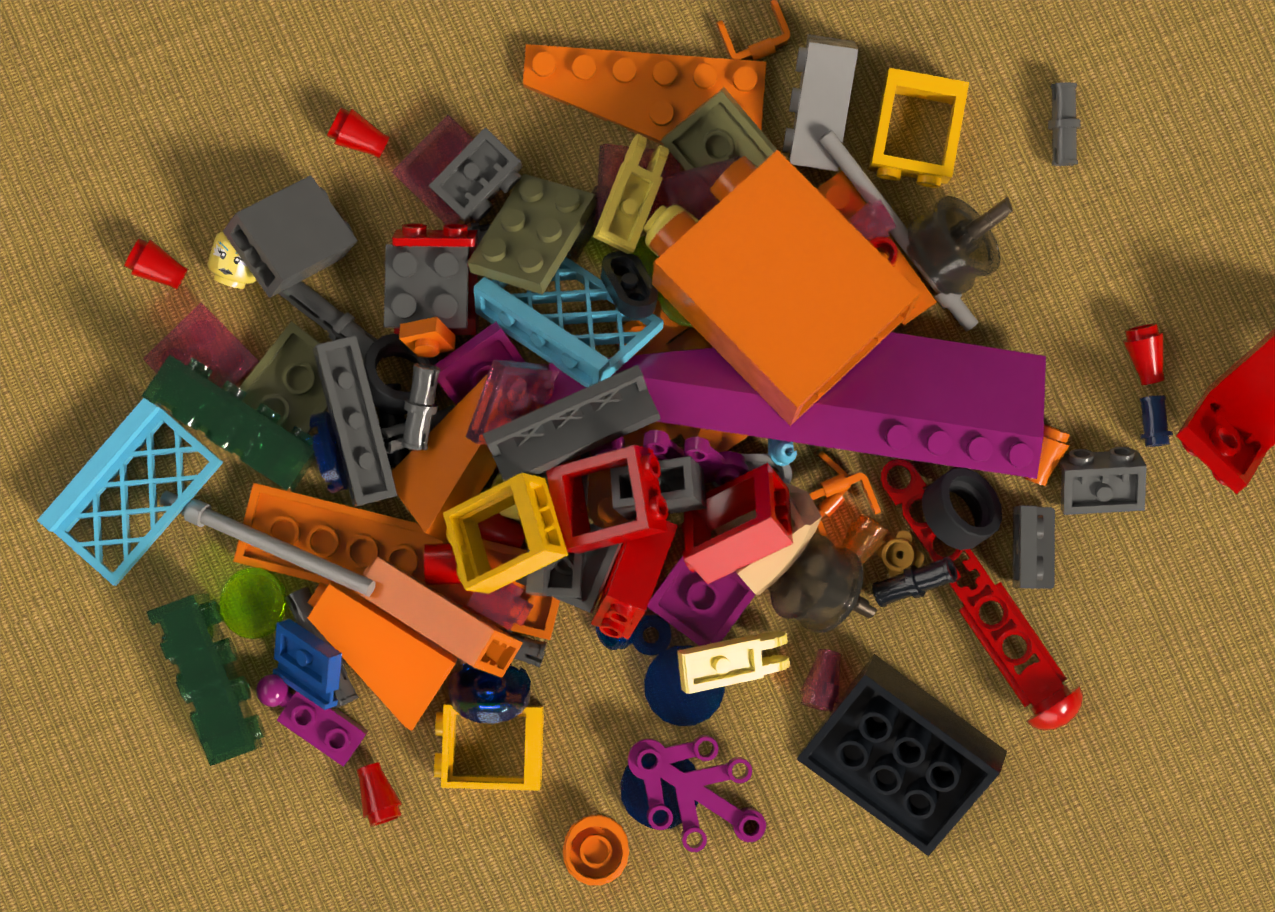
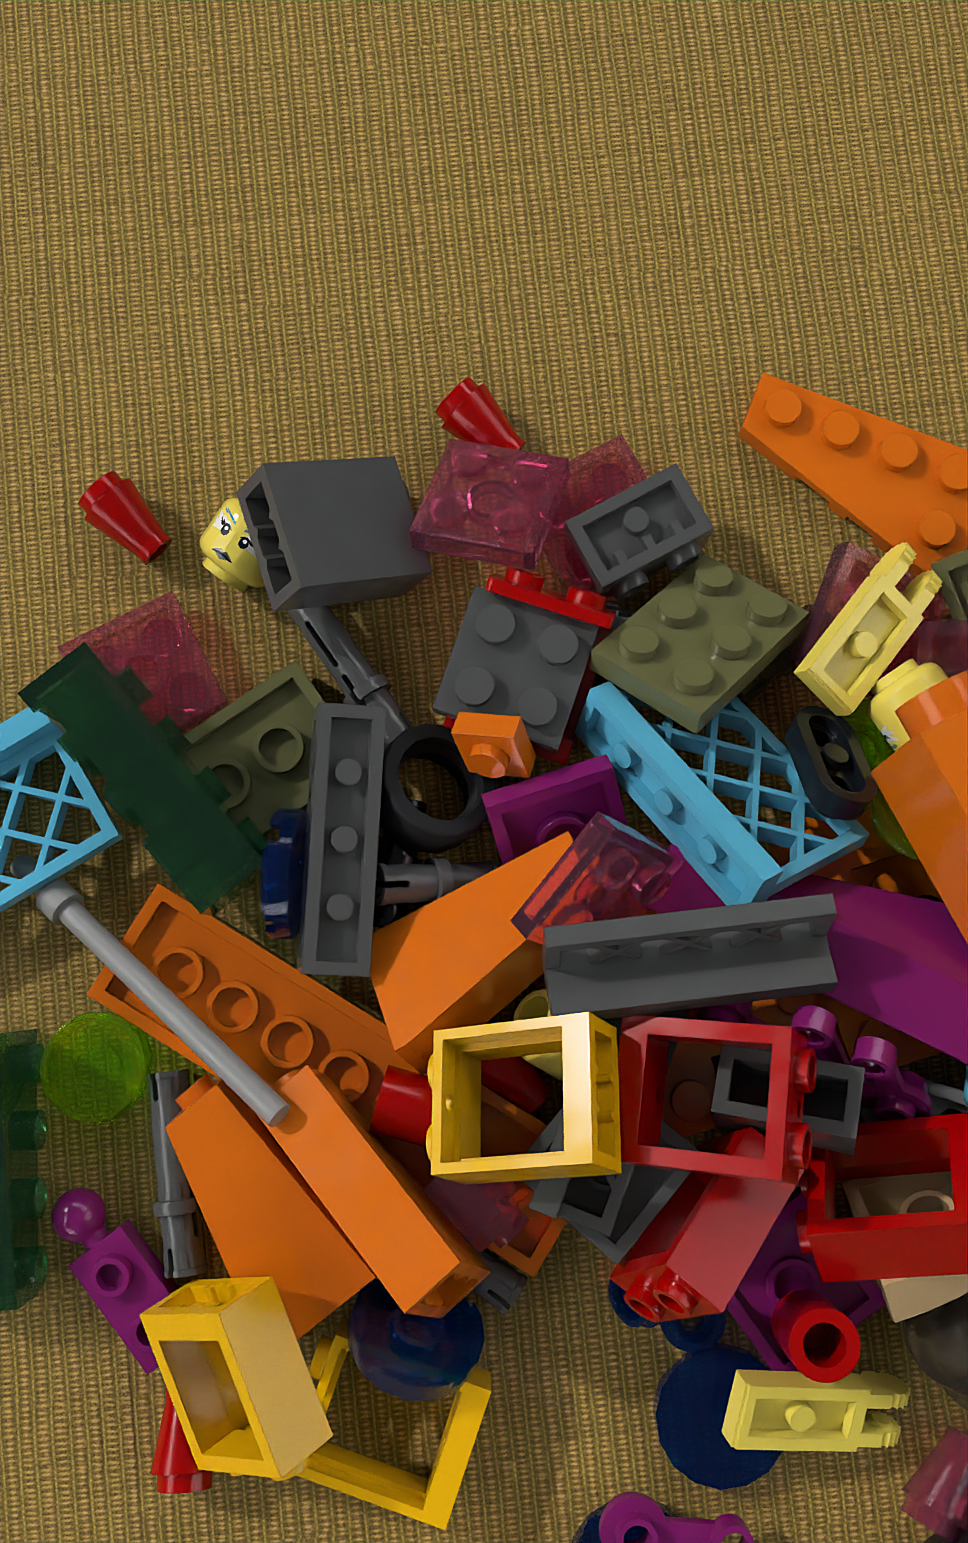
camera: 15 degrees right, 5 degrees down
blue plate [273,619,342,710] -> none
dark grey pin [401,364,440,450] -> none
none -> yellow window [139,1276,333,1481]
none -> clear pink plate [409,439,570,571]
none -> red brick [771,1289,861,1383]

